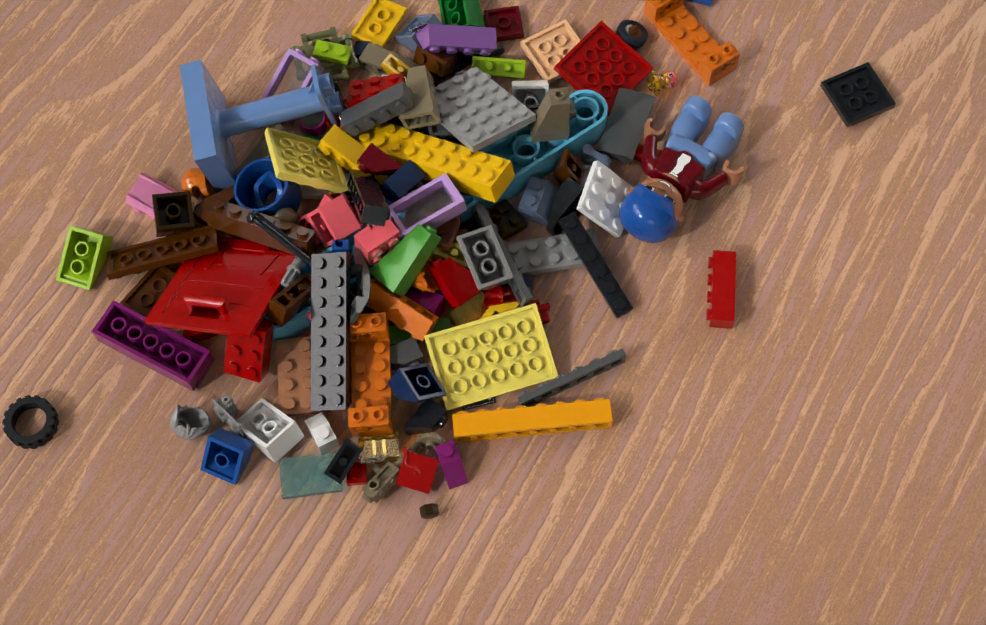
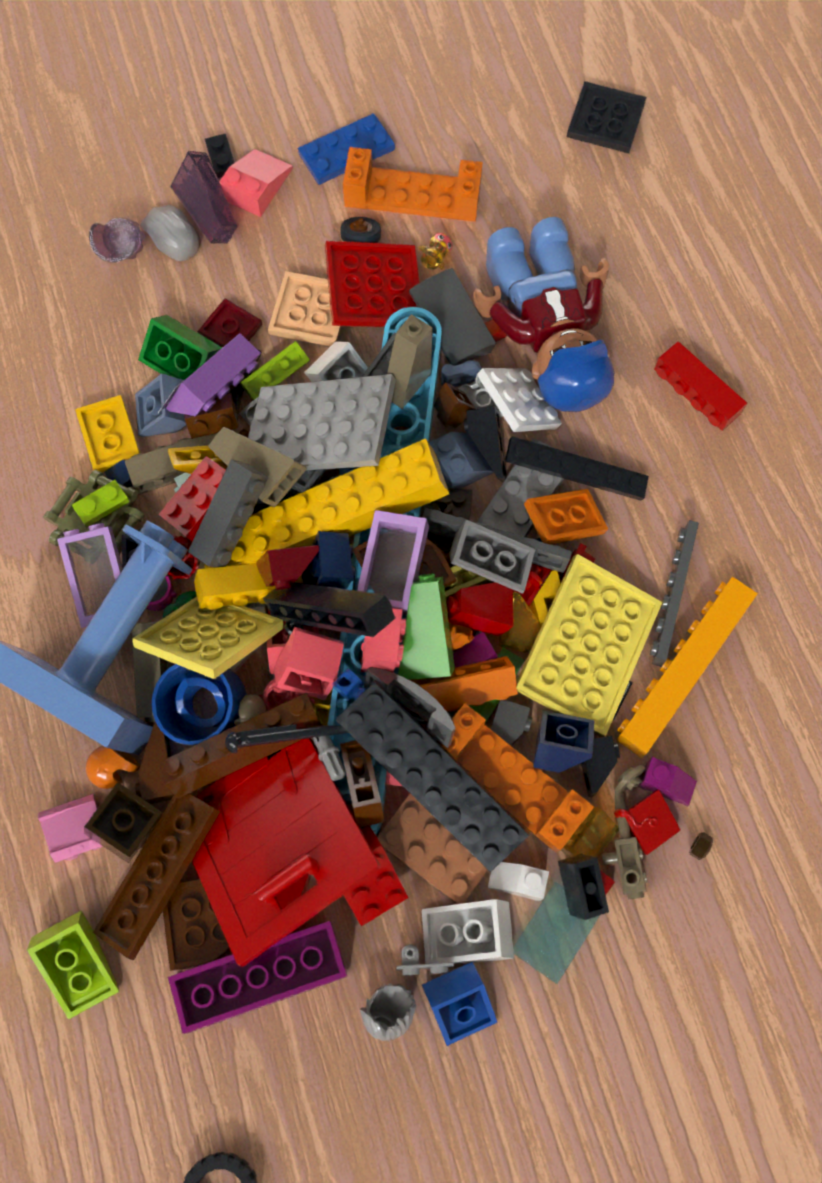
camera: 50 degrees left, 5 degrees up
none -> orange plate [524,489,608,545]

